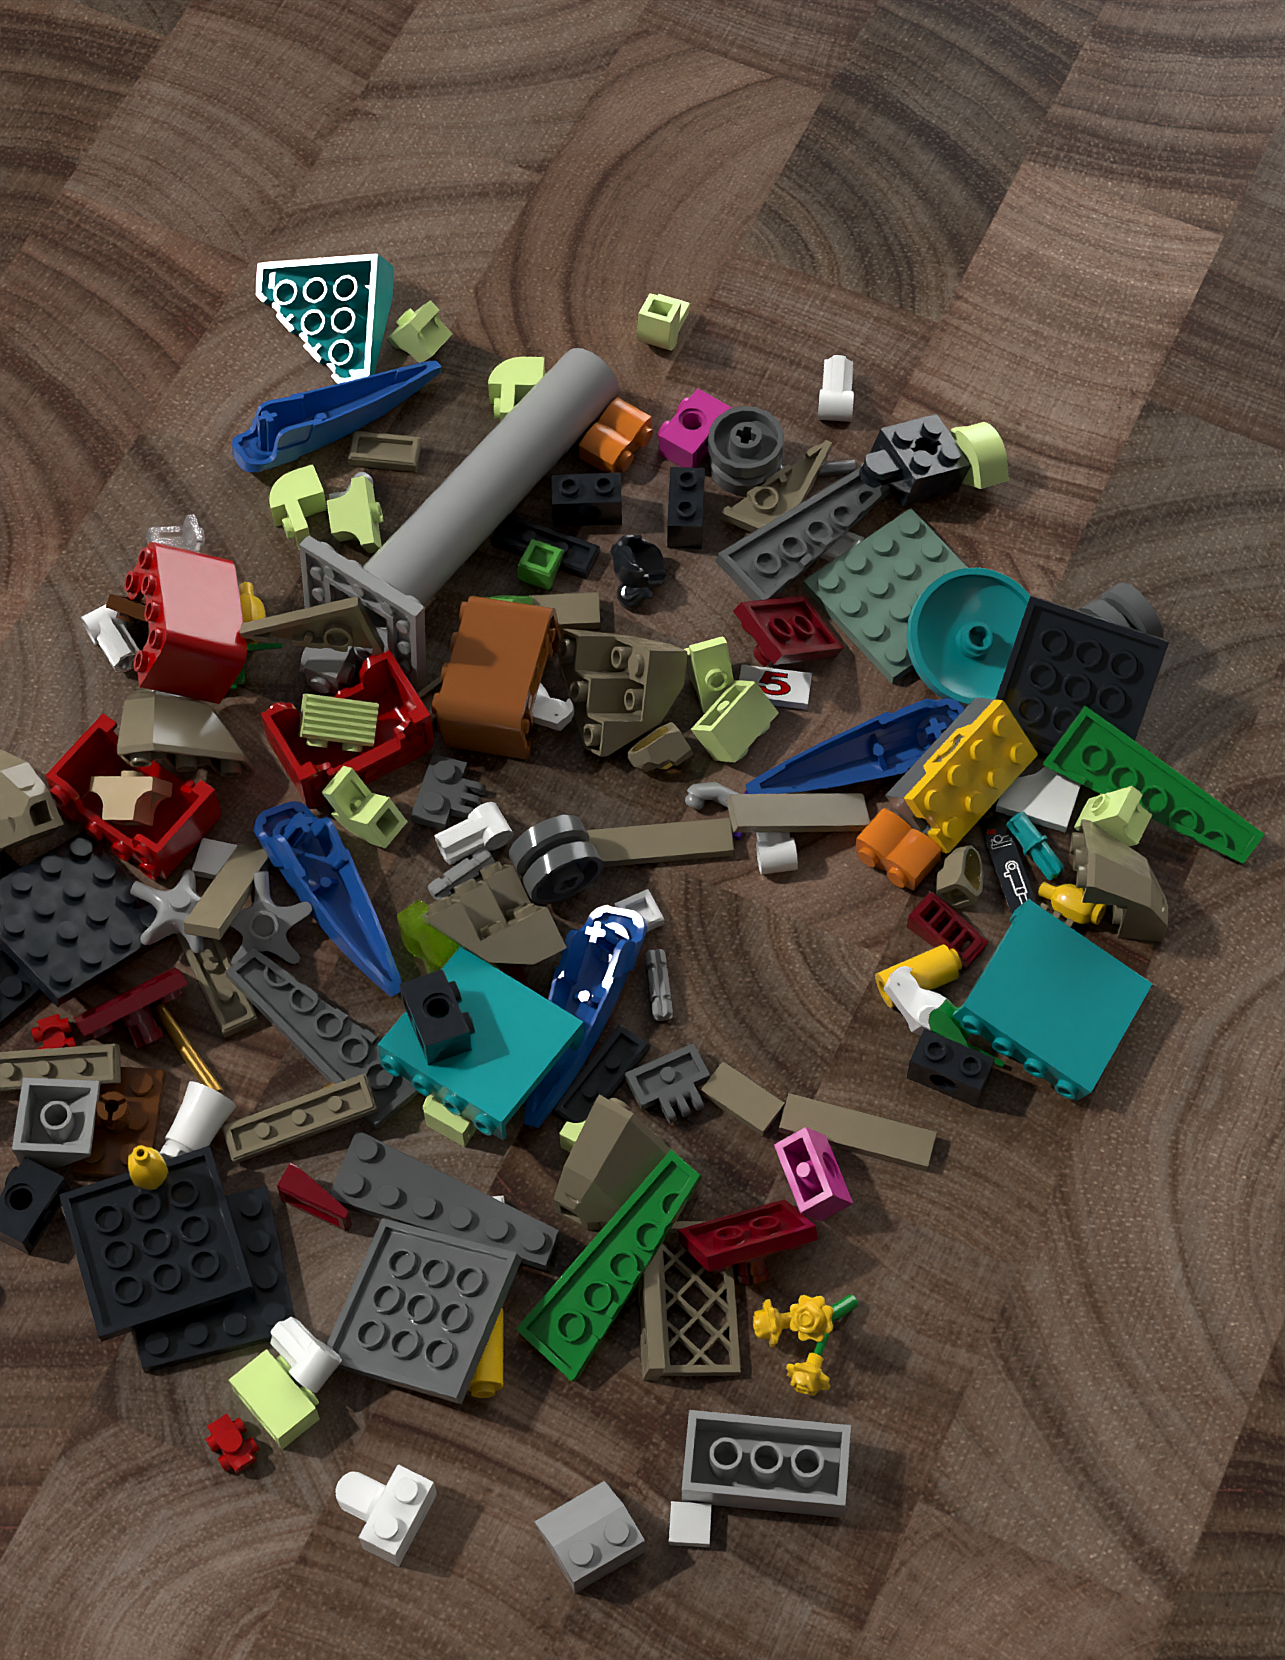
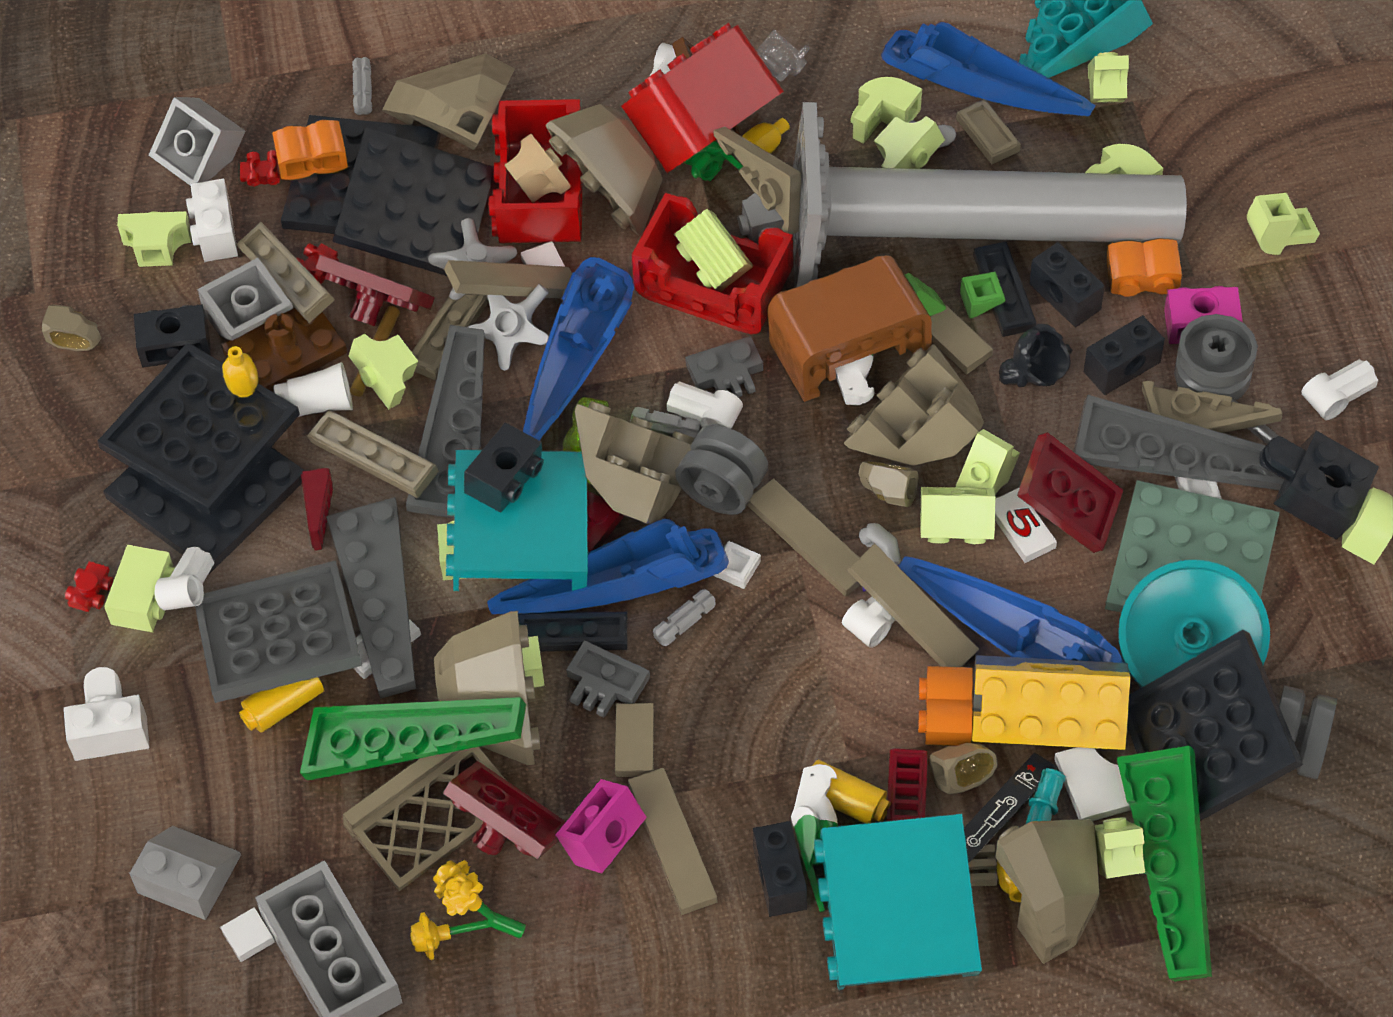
camera: 55 degrees right, 5 degrees down
yellowish green brick [321,766,408,848] -> none
none -> yellowish green brick [348,334,418,410]

